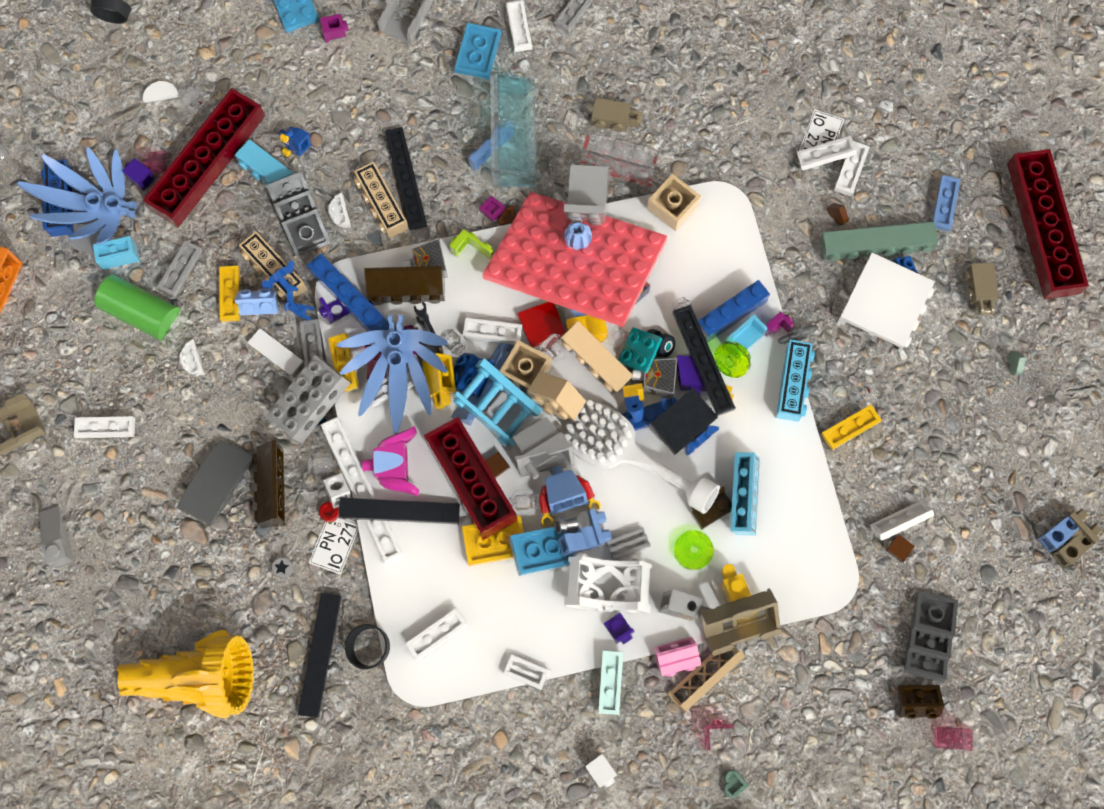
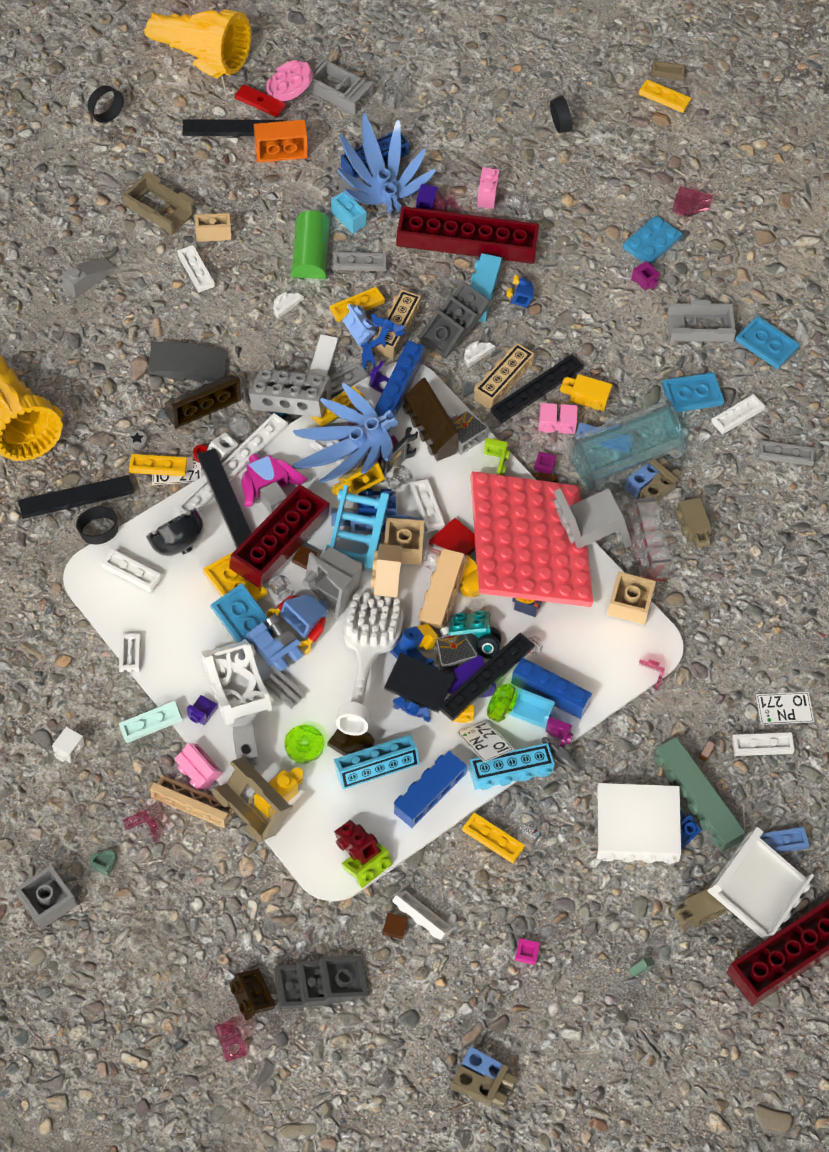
camera: 60 degrees right, 15 degrees down
white tile [143,81,180,103] -> none
light blue piece [564,221,592,250] -> none
white plate [797,136,856,171] -> none
none -> yellow plate [129,454,187,476]
none -> black cylinder [146,508,204,556]
none -> tan brick [195,213,231,242]
none -> light grey brick [260,482,287,514]
none -> dark red brick [334,820,380,865]
none -> lime bracket [341,843,393,888]
none -> blue brick [394,751,467,828]
none -> white sticker [456,719,515,763]
none -> bright pink piece [477,167,499,209]
none -> dark pink plate [515,938,540,965]
none -> bright pink piece [538,403,577,434]
none -> yellow brick [560,374,613,411]
none -> dark tan hips [625,458,681,511]
none -> clear pink bracket [639,659,665,692]
none -> white panel [707,827,814,941]

